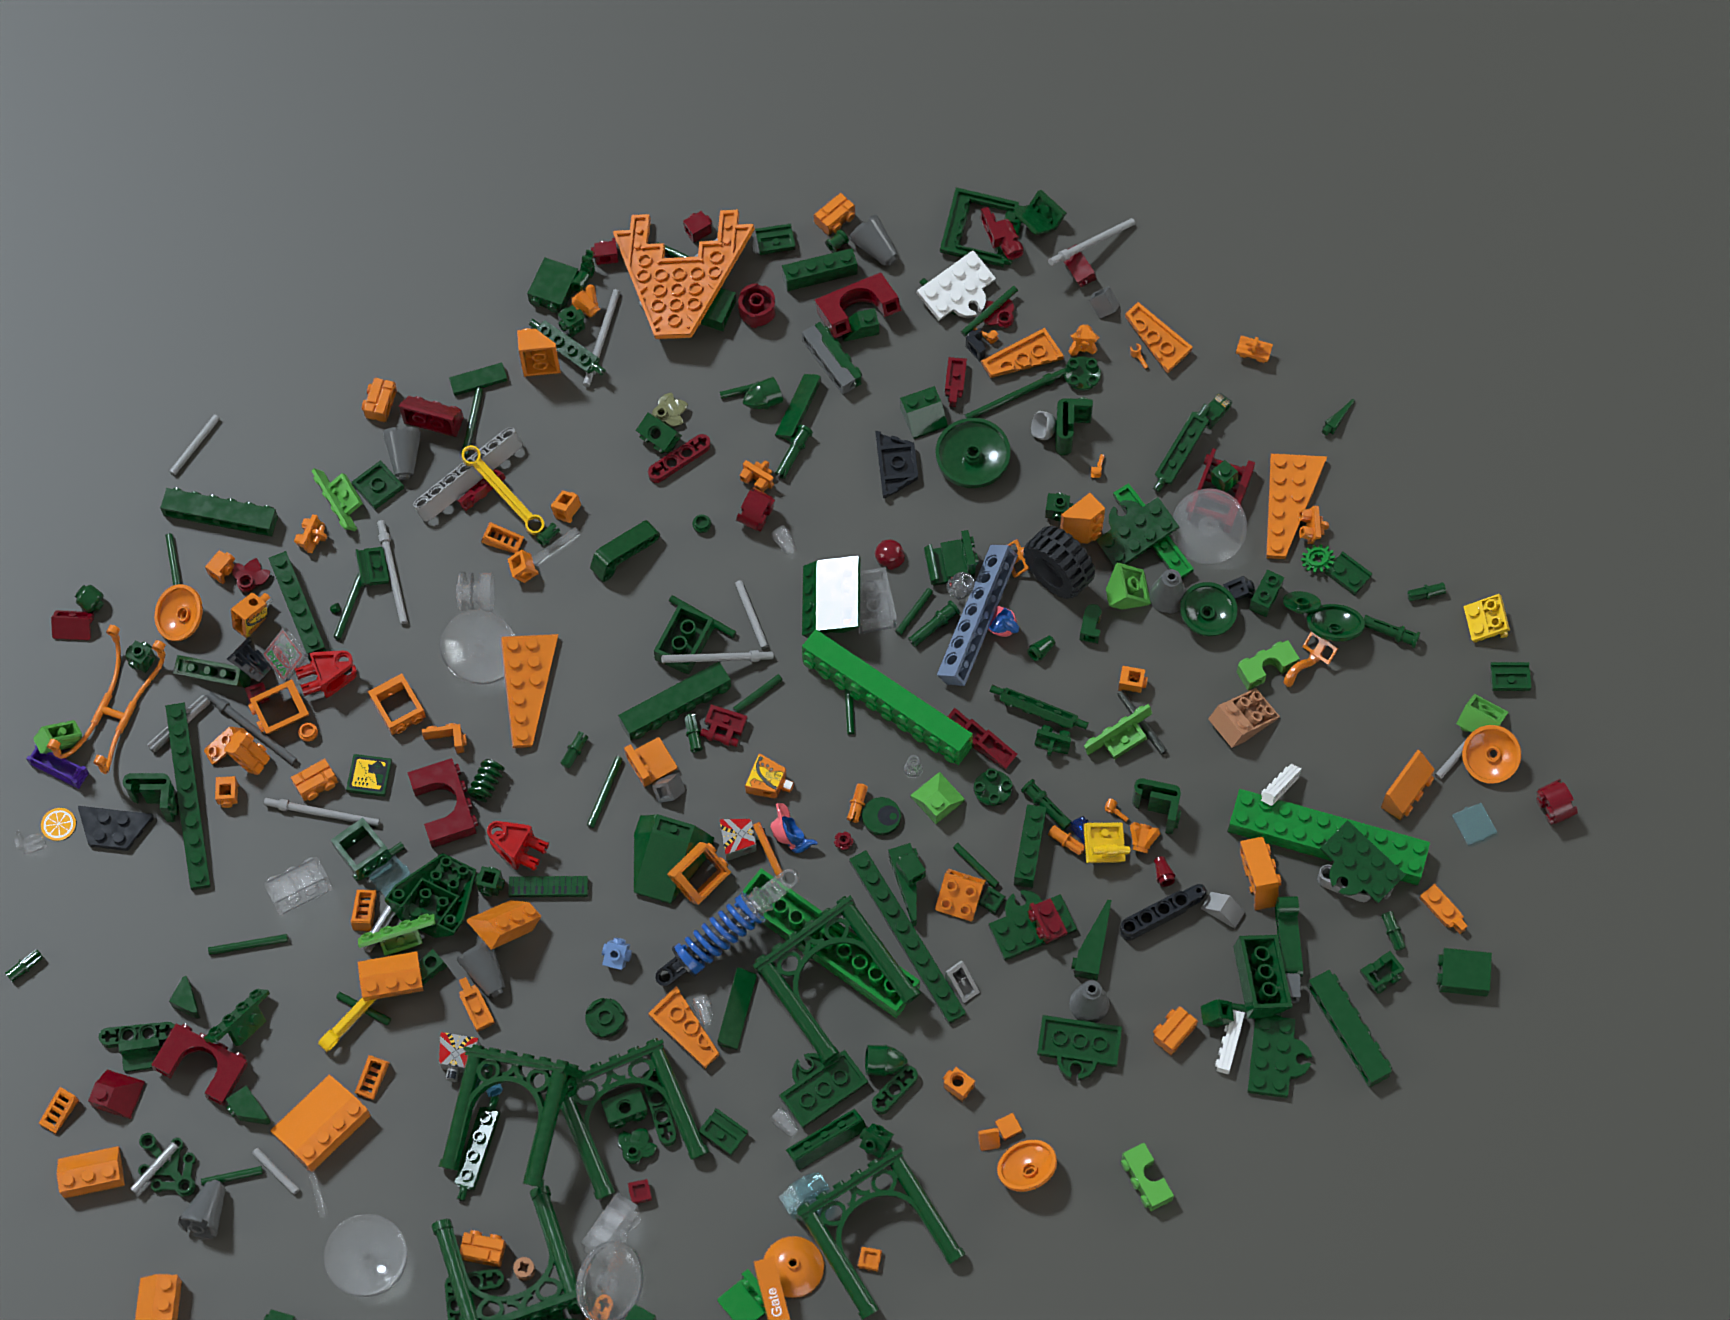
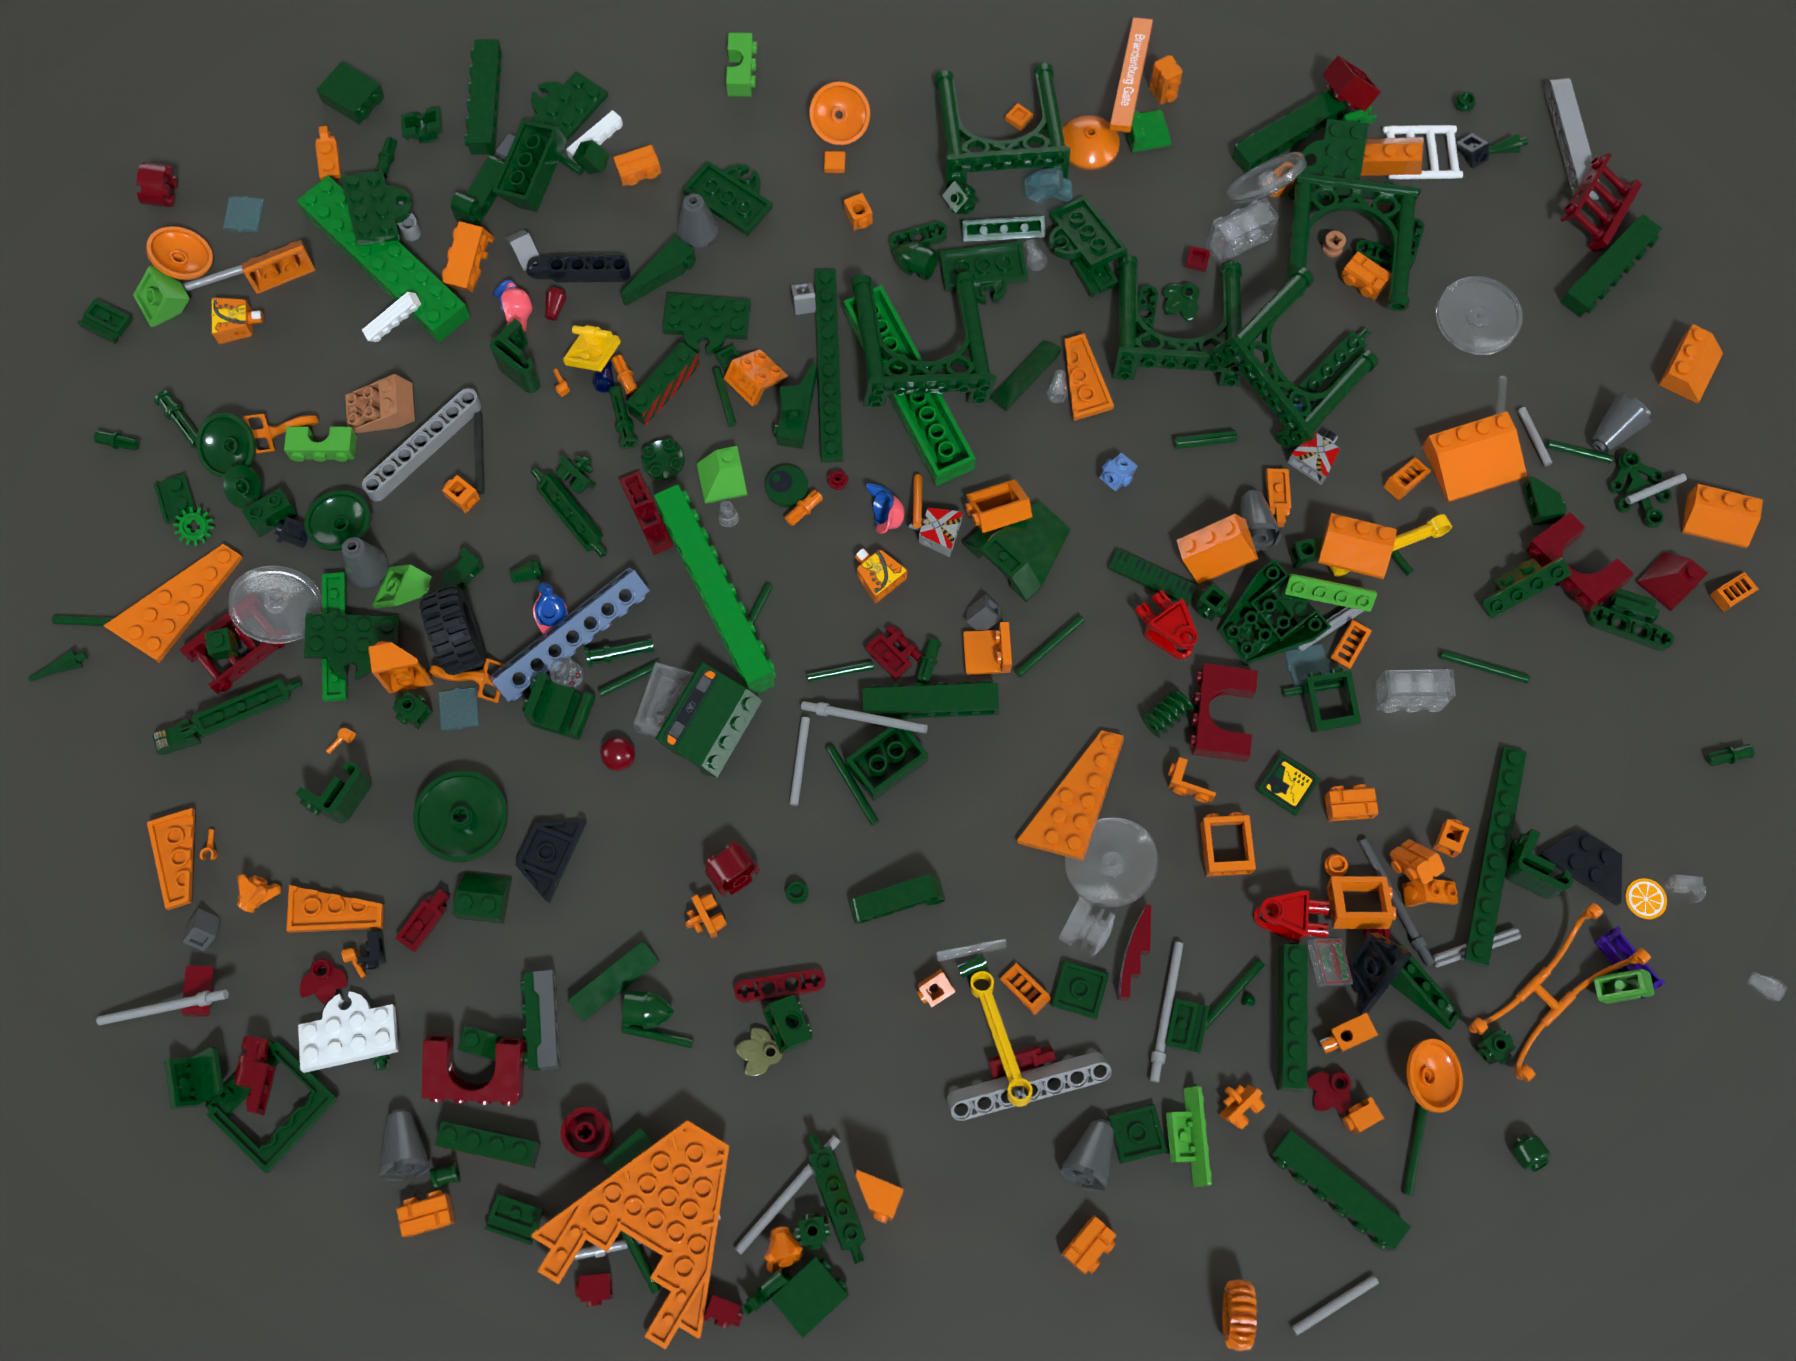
camera: 155 degrees left, 5 degrees up
dark red panel [51,610,94,640] -> none
dark green slope [169,976,201,1019] -> none
light grey bar [264,798,380,827] -> none
dark red slope [399,396,464,437] -> none
dark green tile [449,362,508,396] -> none
dark green bar [461,388,483,457] -> none
orange brick [508,549,539,583] -> none
dark green axle [560,731,589,768] -> none
dark green tile [585,998,625,1038] -> none
dark green brick [601,1087,648,1129] -> none
piece [655,868,800,986] -> none
clear cone [772,526,796,555] -> none
dark green pin [775,425,813,479] -> none
dark green bar [961,286,1018,337] -> none
dark green bar [965,368,1066,418] -> none
orange slope [978,1128,1000,1151] -> none
dark red bracket [1027,898,1068,944] -> none
light grey hair [1031,411,1056,440] -> none
dark green dish [1064,356,1101,390] -> none
bright green bracket [1084,704,1152,760] -> none
orange rock [1130,822,1161,853] -> none
orange hips [1235,335,1273,363] -> none
orange hips [1298,506,1329,544] -> none
yellow plate [1464,594,1510,643] -> none
none -> dark green bar [52,615,114,626]
none -> orange torso [212,298,264,344]
none -> light grey beam [362,388,481,501]
none -> clear light blue piece [439,688,479,731]
none -> coral hair [492,280,533,332]
none -> dark green plate [1049,196,1127,271]
none -> dark green tile [1051,960,1109,1020]
none -> dark red slope [1118,905,1151,1001]
none -> dark green axle [1174,430,1237,449]
none -> orange gear [1222,1279,1257,1351]

